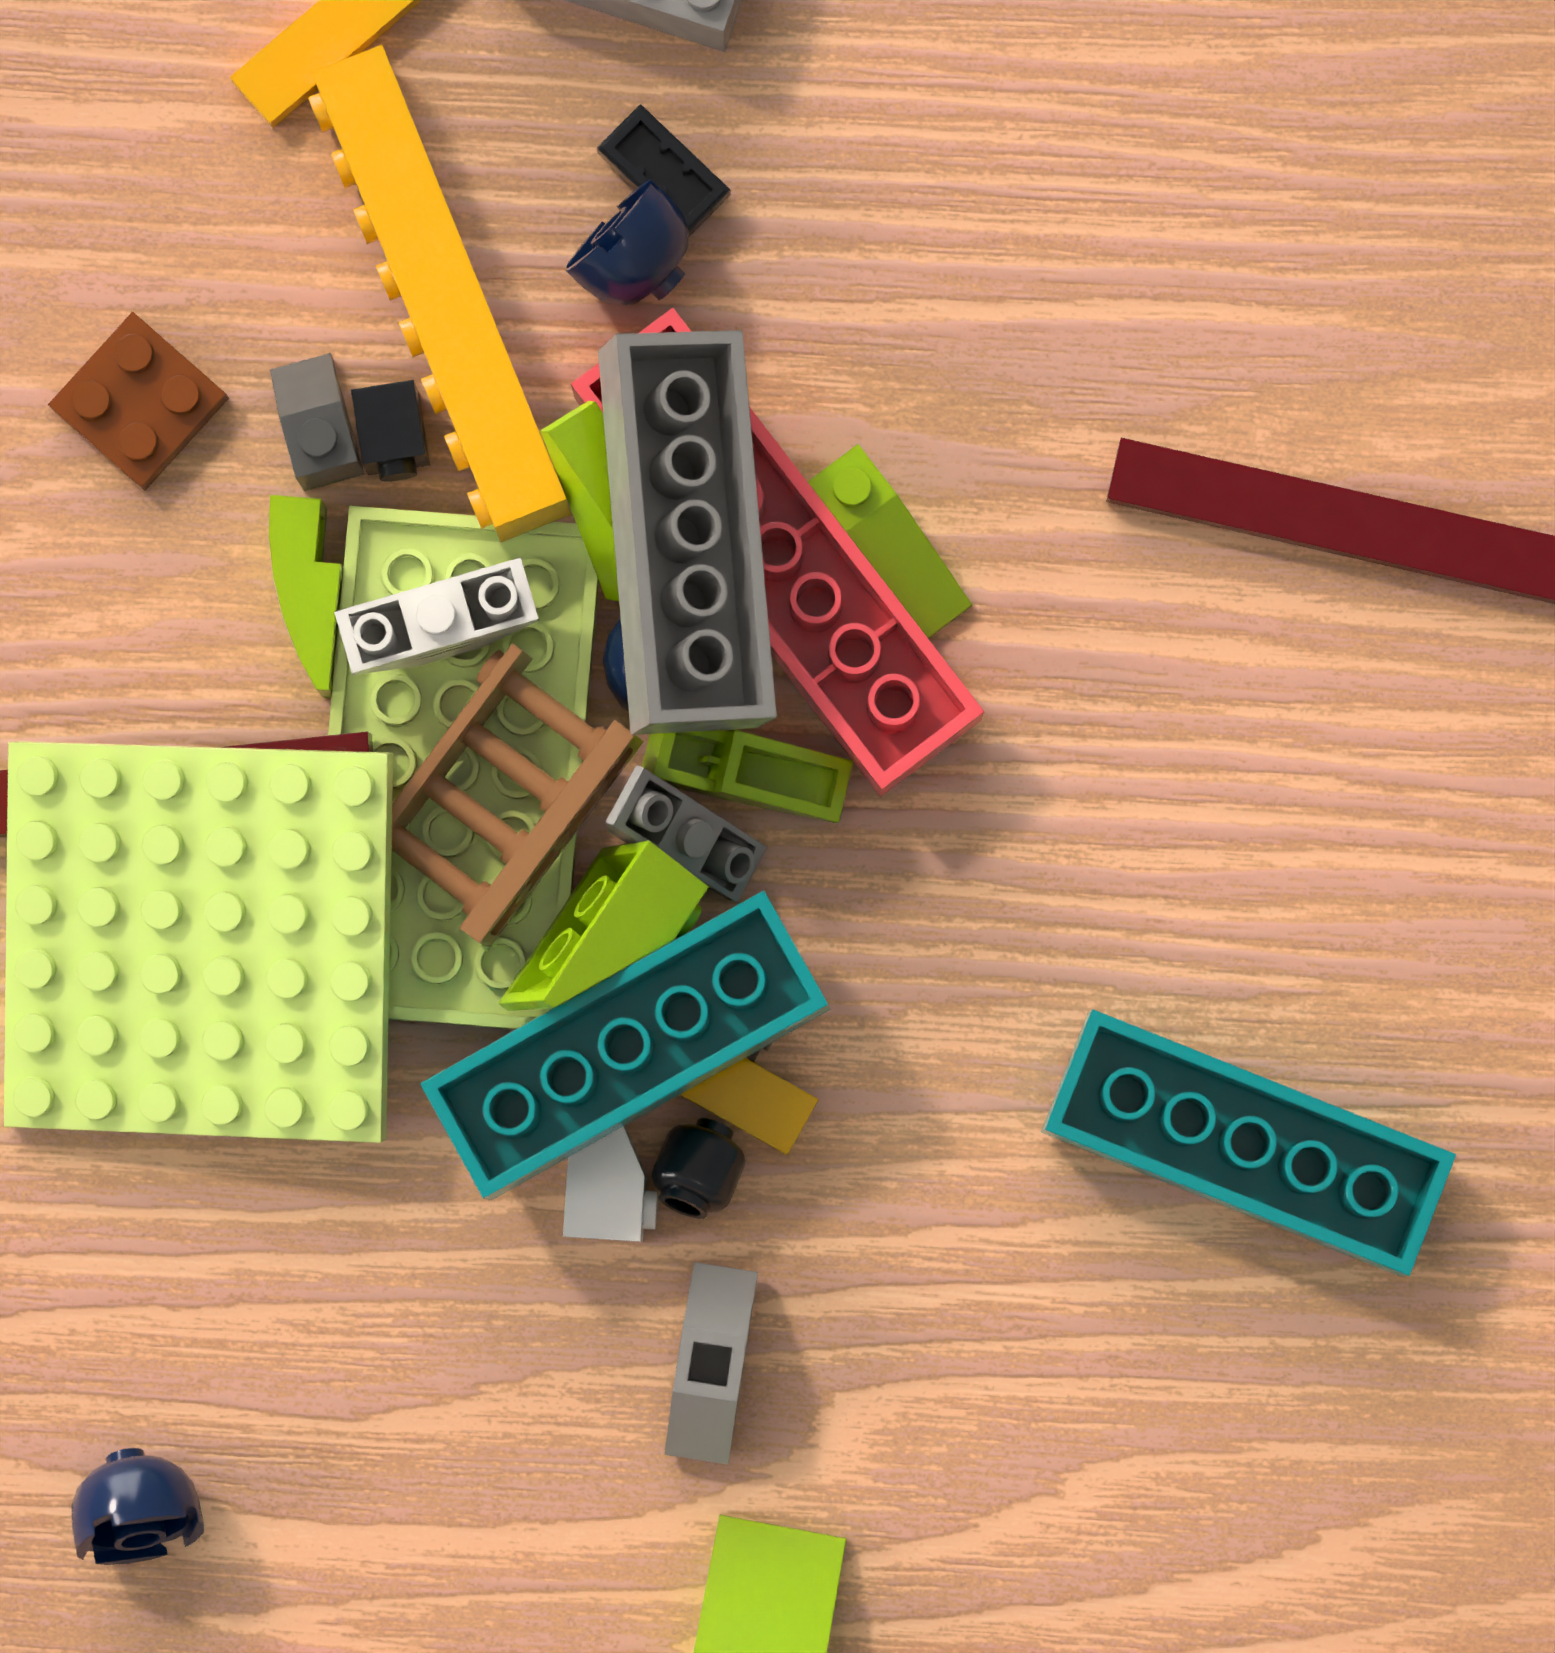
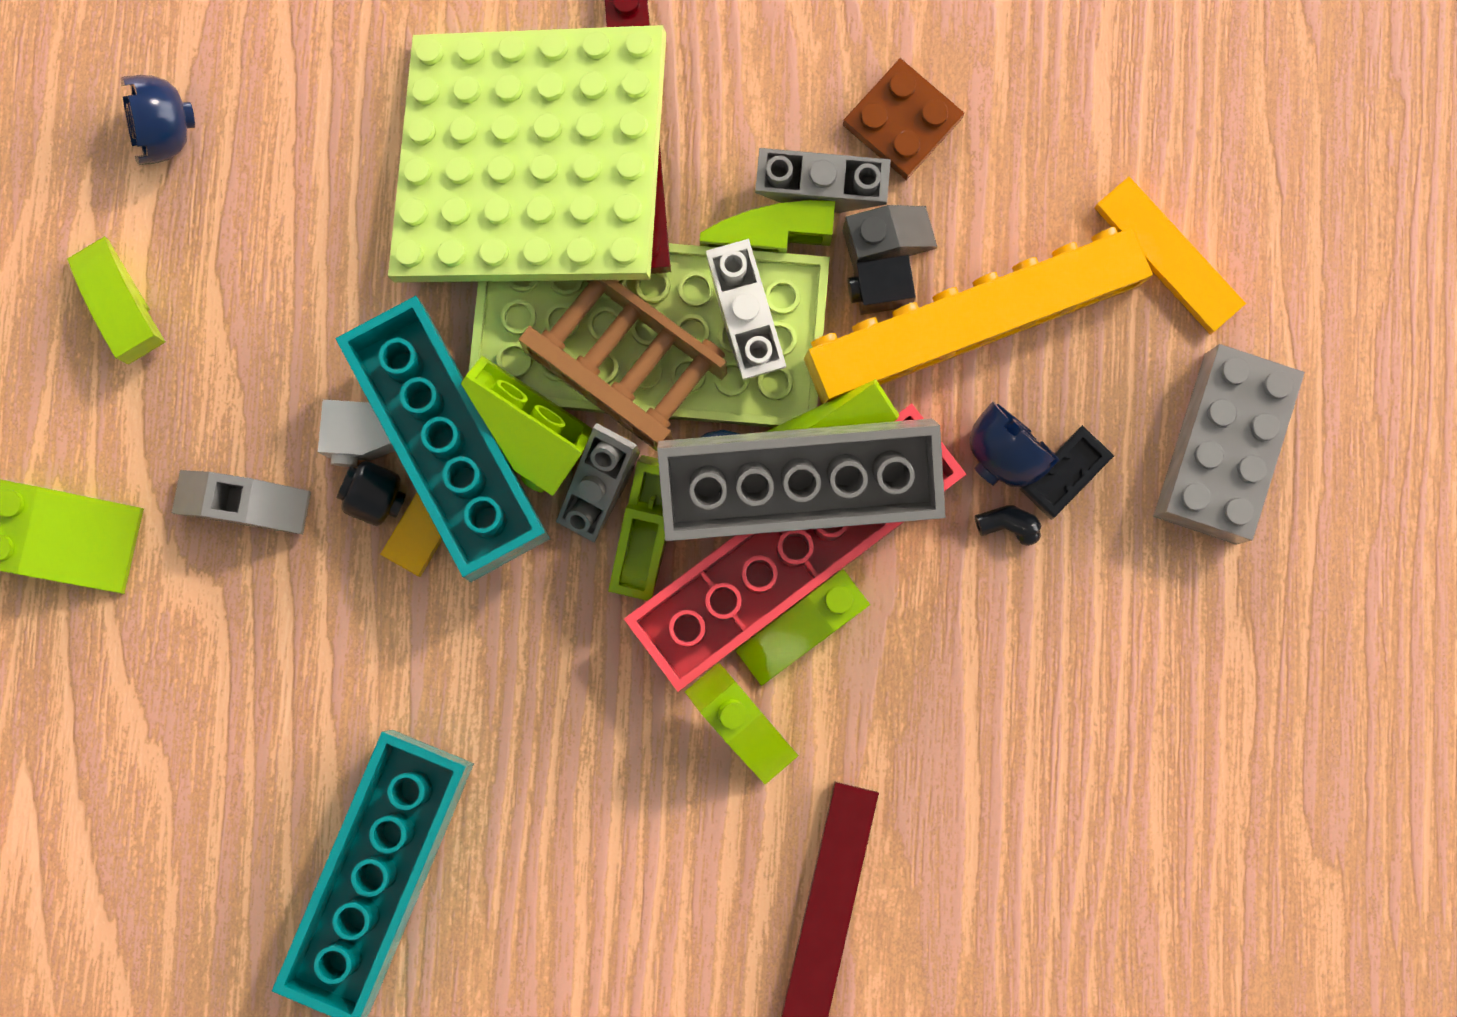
camera: 90 degrees right, 0 degrees up
none -> lime slope [67,236,166,365]
none -> lime slope [685,663,799,785]
none -> light grey slope [755,148,891,213]
none -> black arm [975,505,1041,546]

